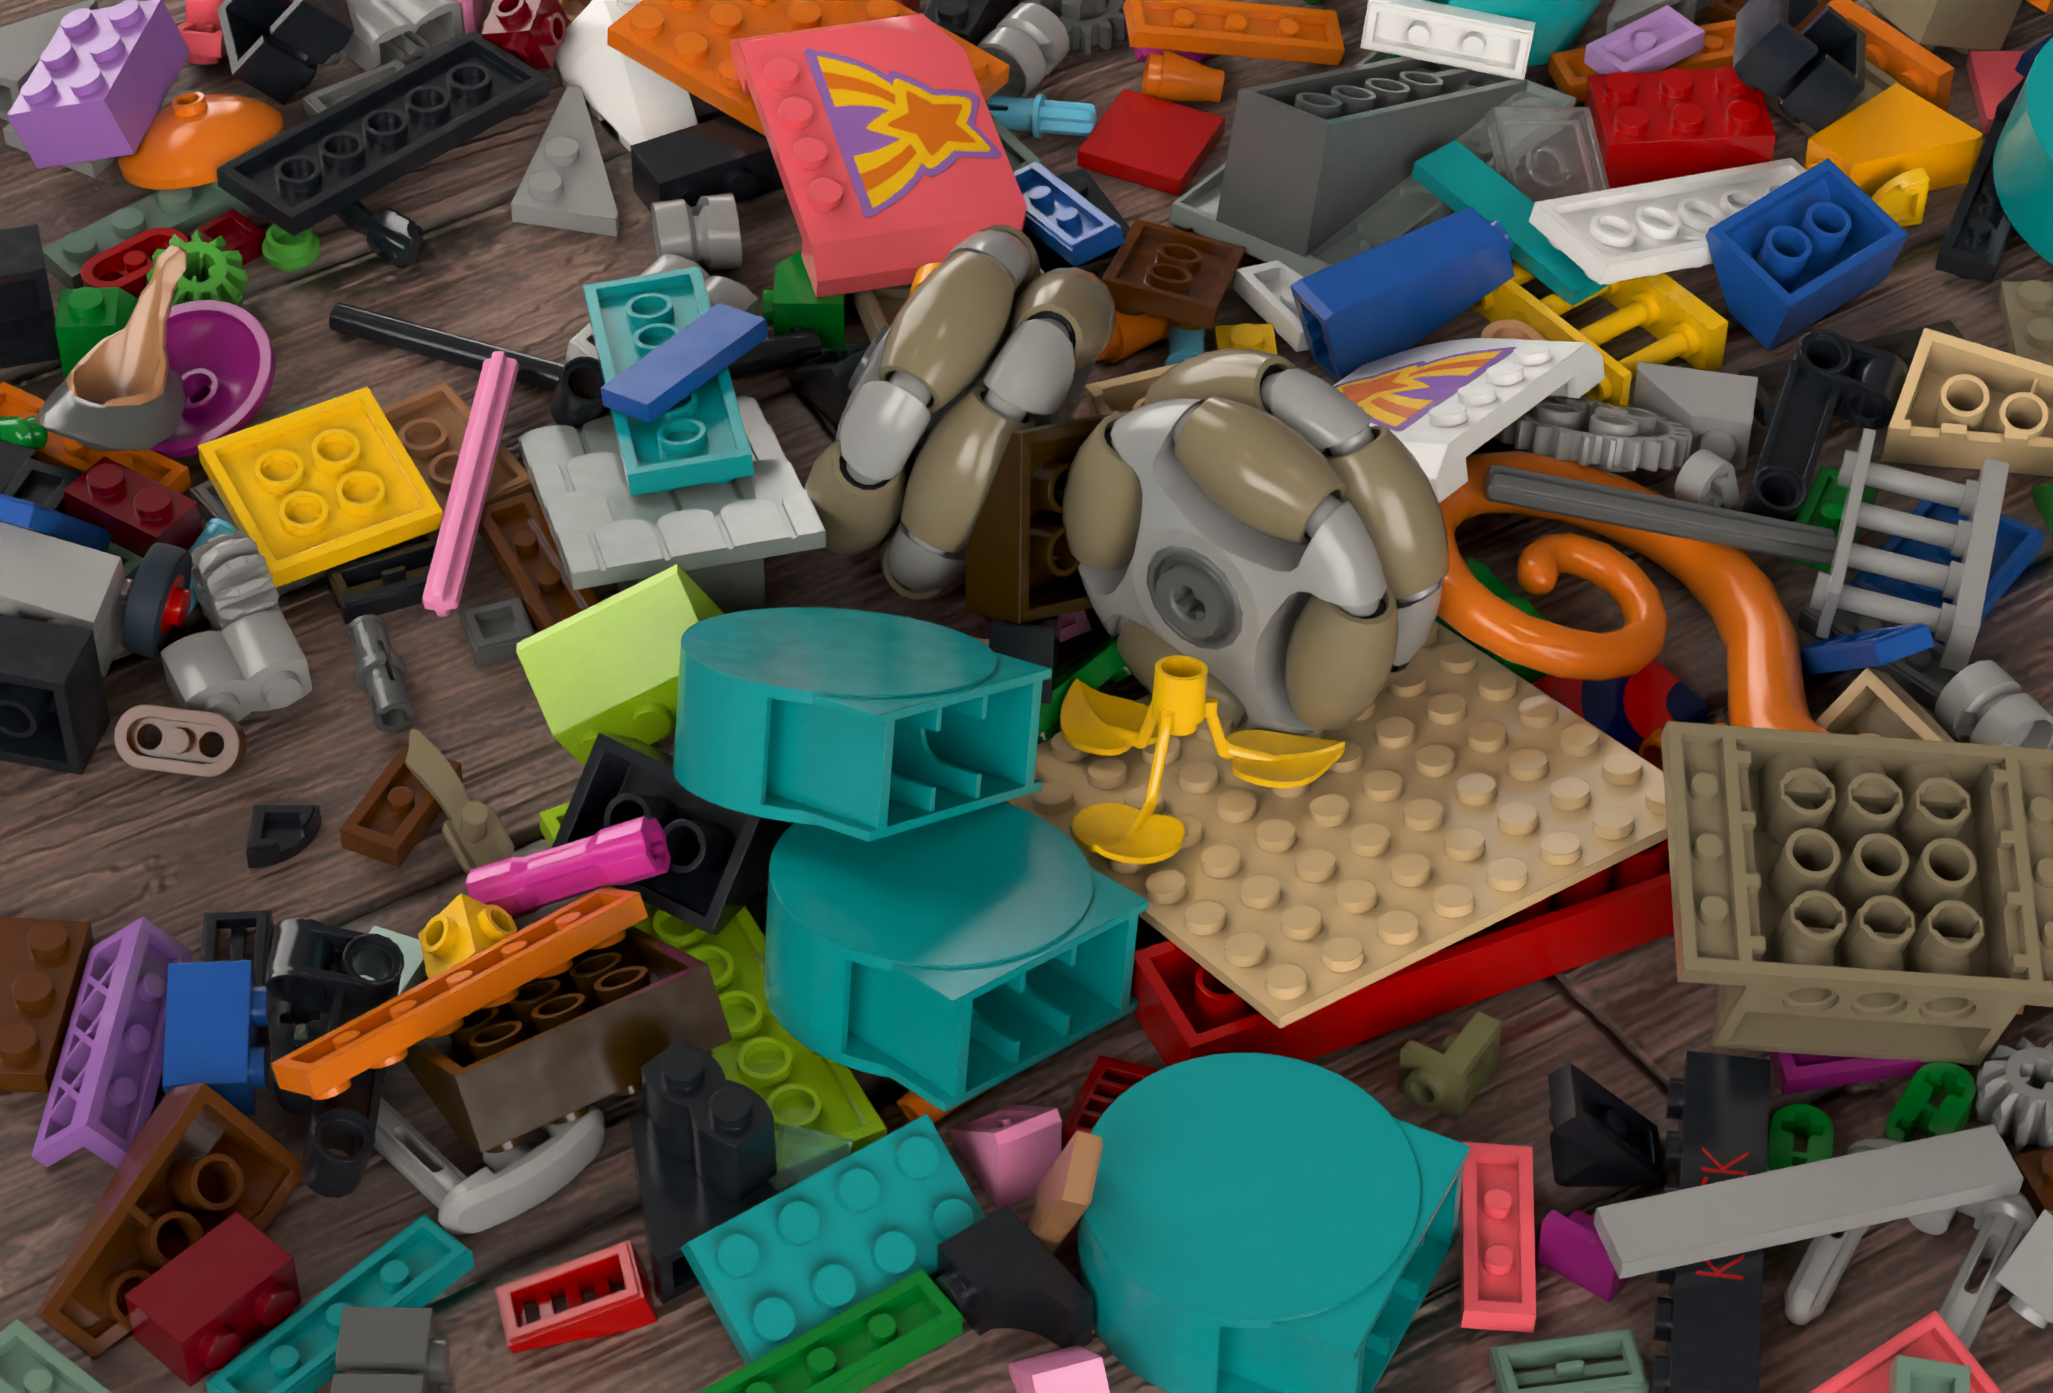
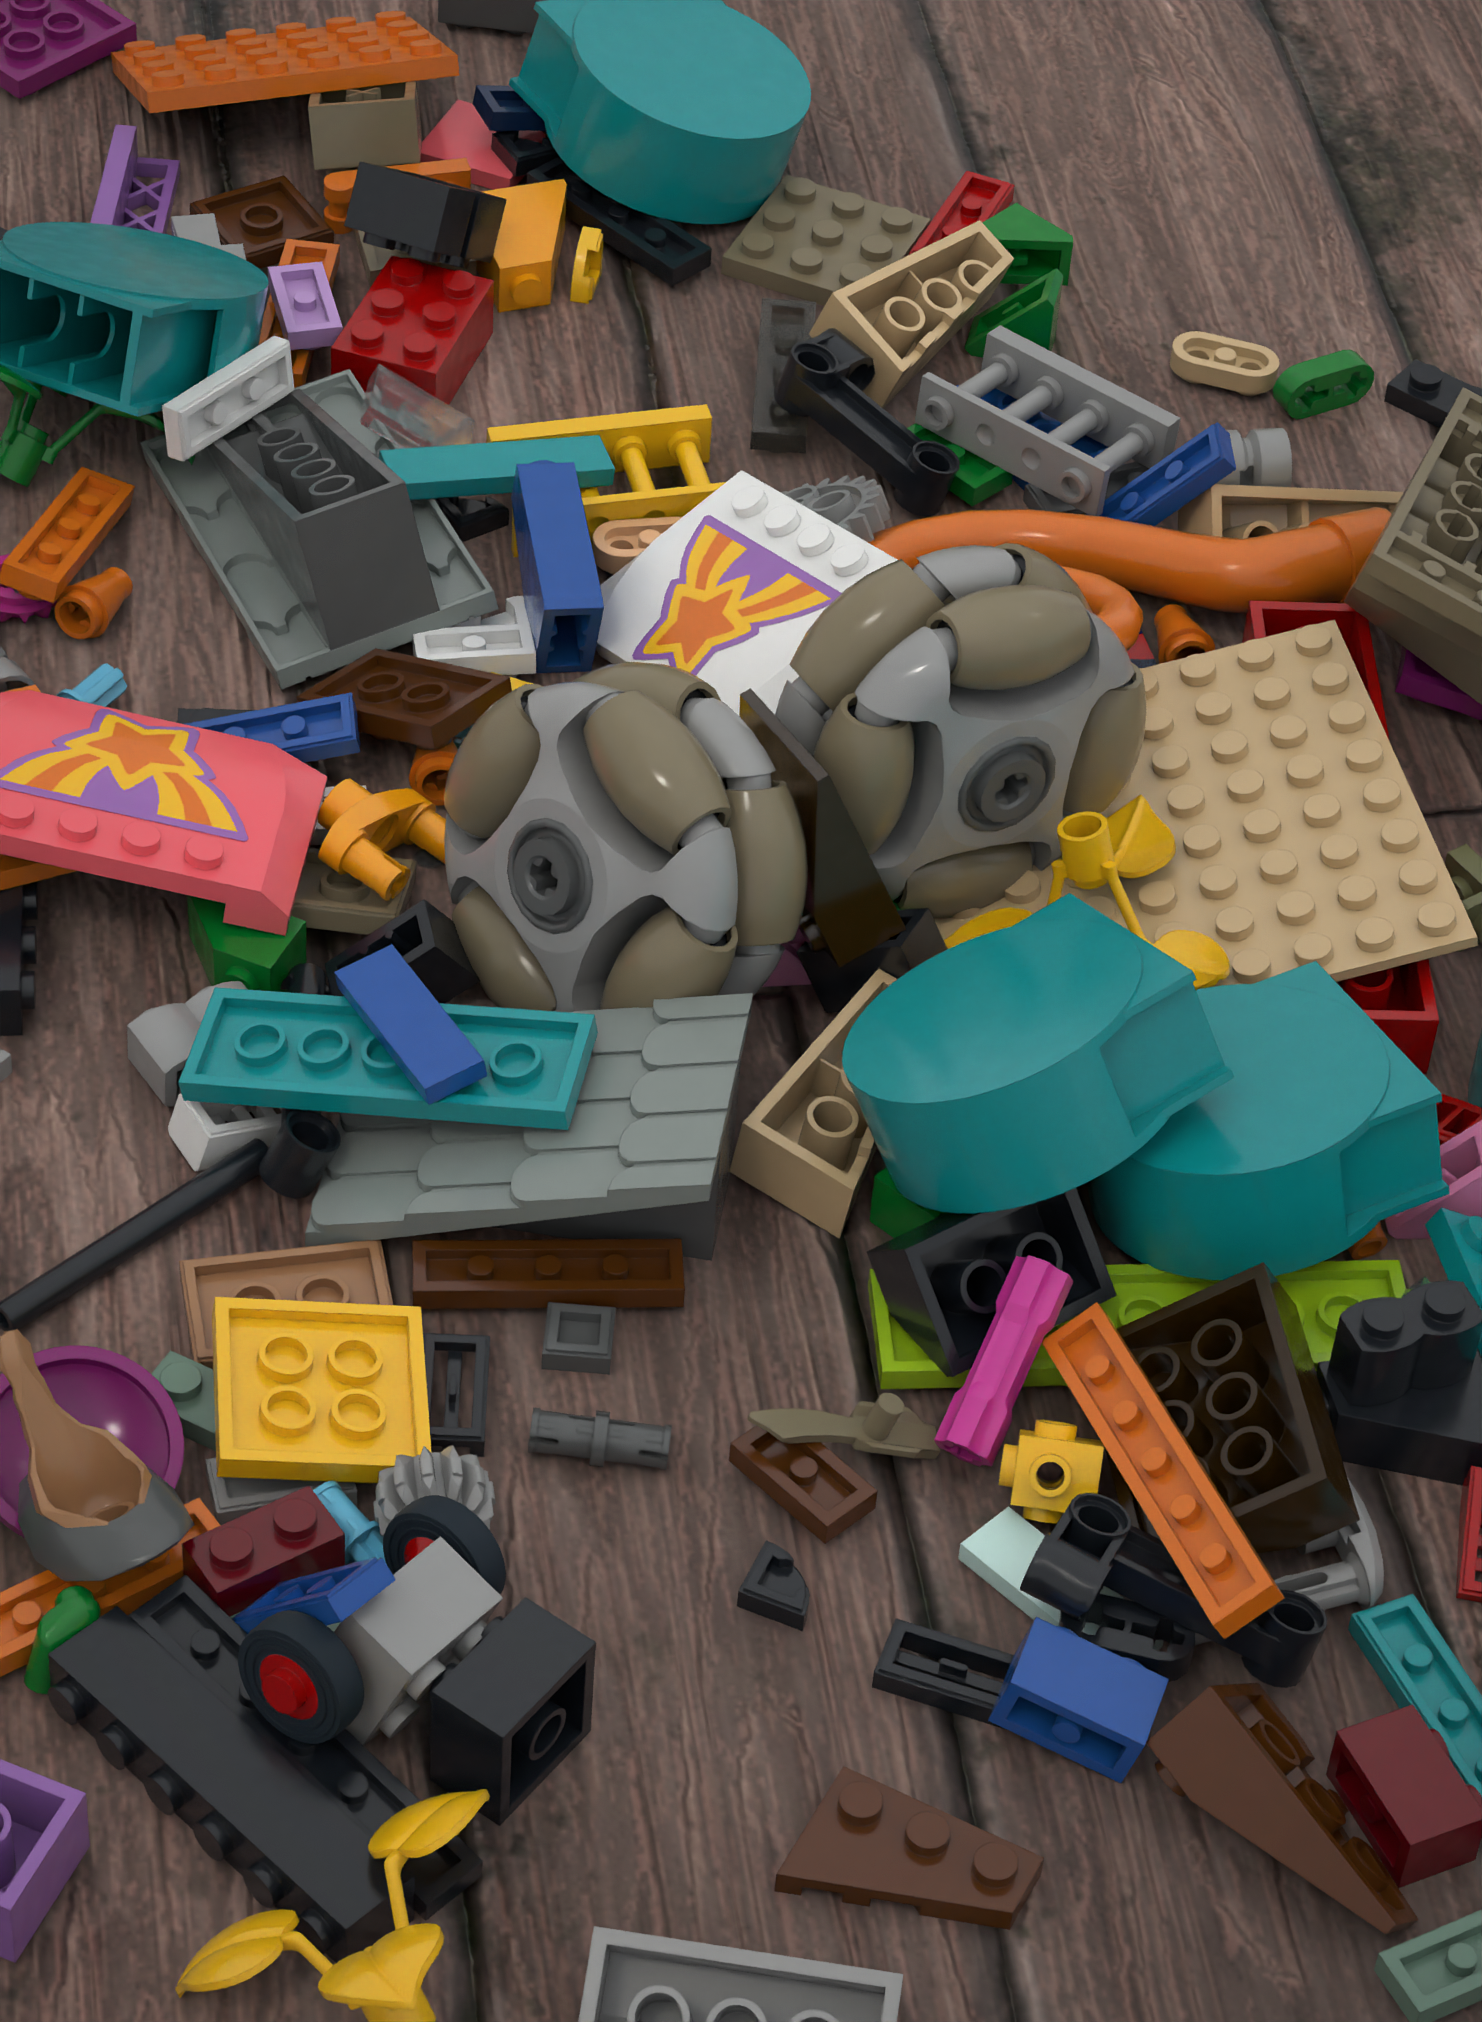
camera: 70 degrees left, 0 degrees up
medium lavender fence [31,916,193,1169] -> none
plate [114,704,247,777] -> none
light grey brick [160,610,313,722] -> none
bright pink axle [422,351,519,617] -> none
lime slope [516,564,724,767] -> none
light grey wheel [651,193,742,271] -> none
red tile [1077,89,1225,196] -> none
dark grey axle [1482,464,1838,565] -> none
white plate [1529,158,1807,285] -> none
light grey slope [1632,362,1758,469] -> none
light grey beam [1675,449,1741,512] -> none
blue slope [1705,158,1908,351] -> none

